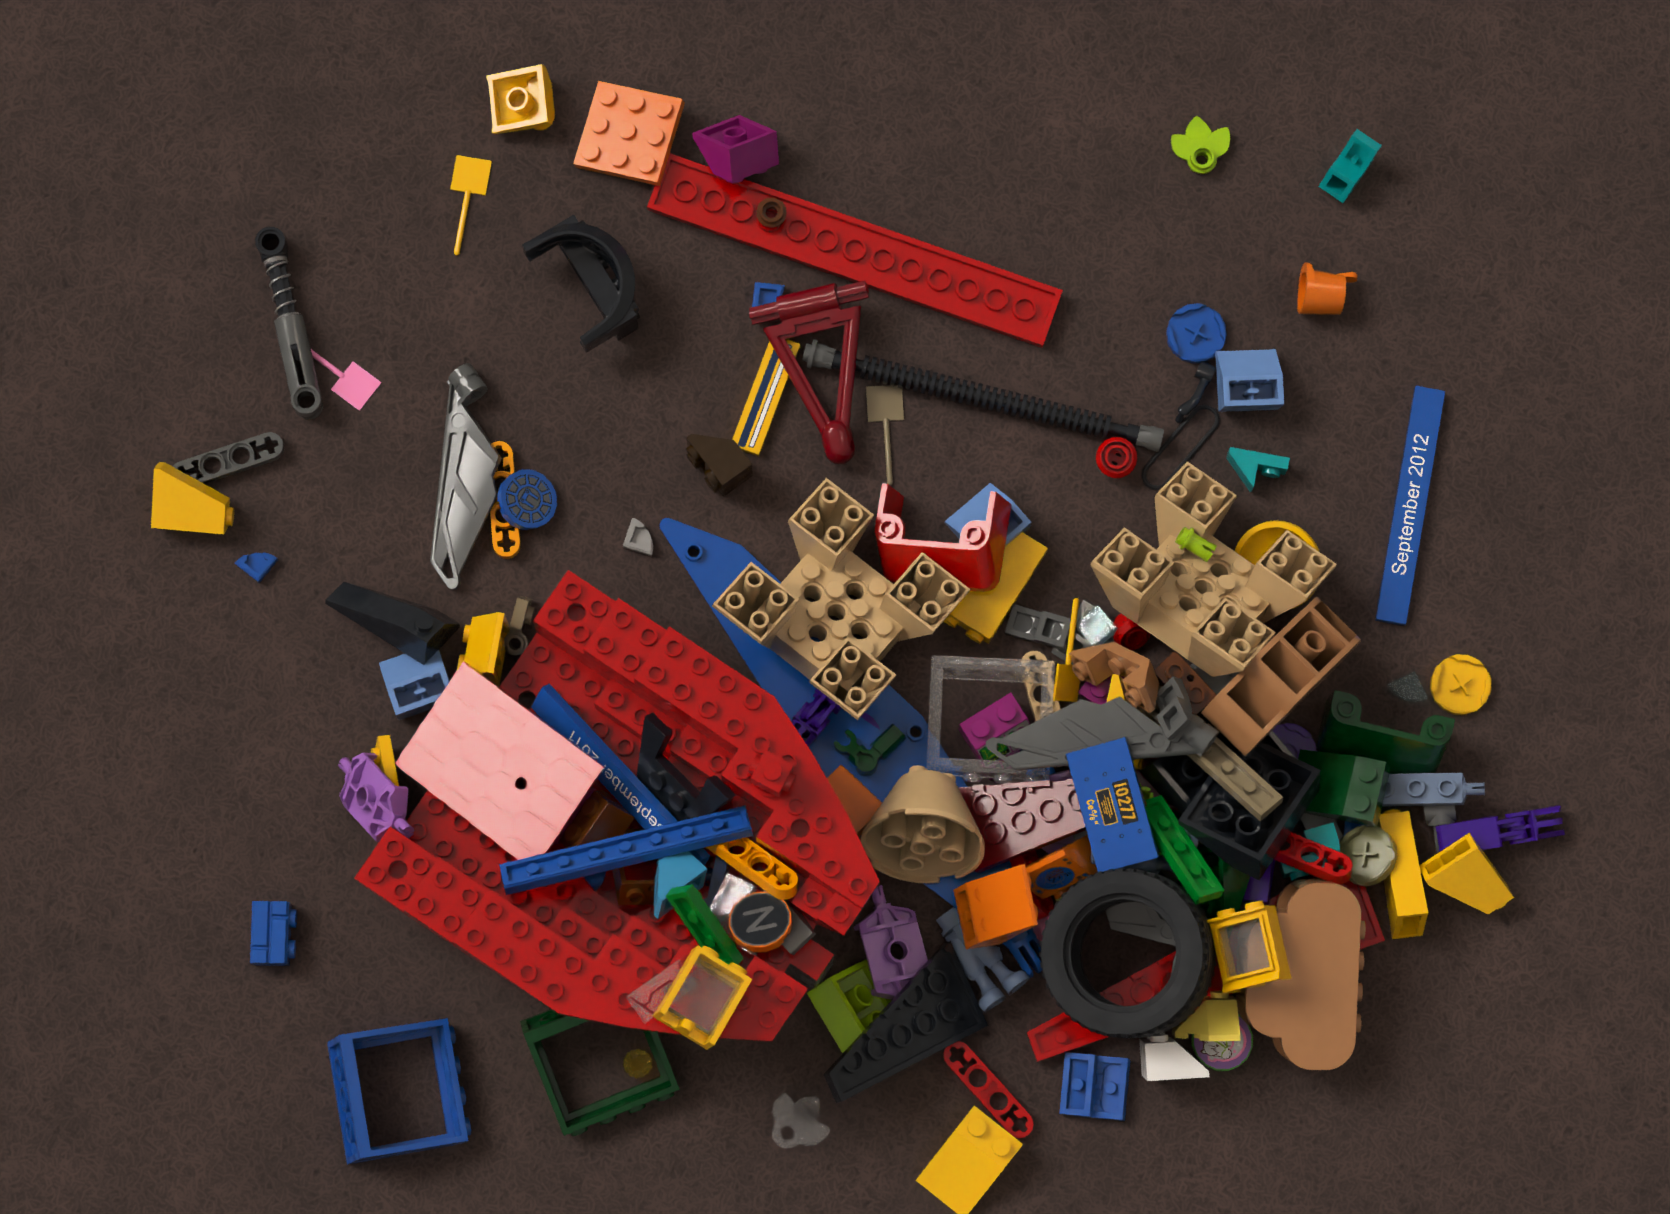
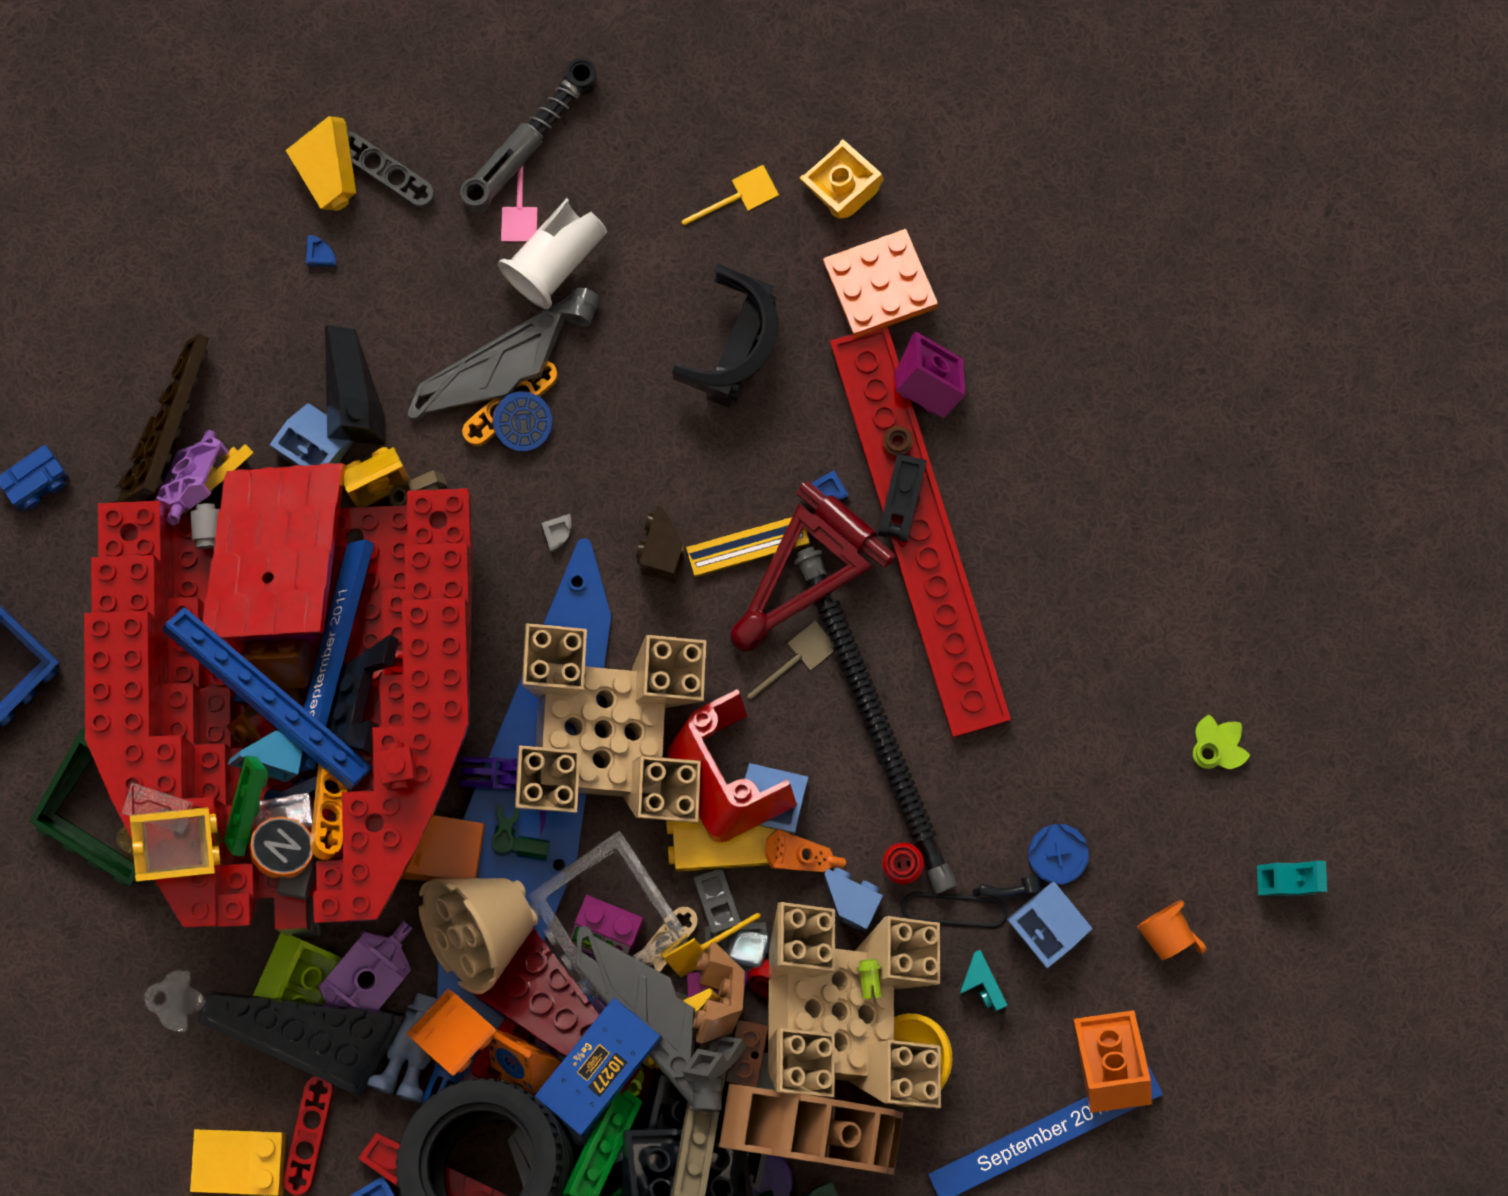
camera: 60 degrees right, 0 degrees up
none -> dark brown wing [109,333,209,503]
none -> light grey brick [191,504,220,549]
none -> white piece [498,198,607,309]
none -> orange piece [765,829,846,872]
none -> medium blue slope [824,867,883,933]
none -> black plate [878,454,927,543]
none -> orange slope [1074,1010,1152,1113]

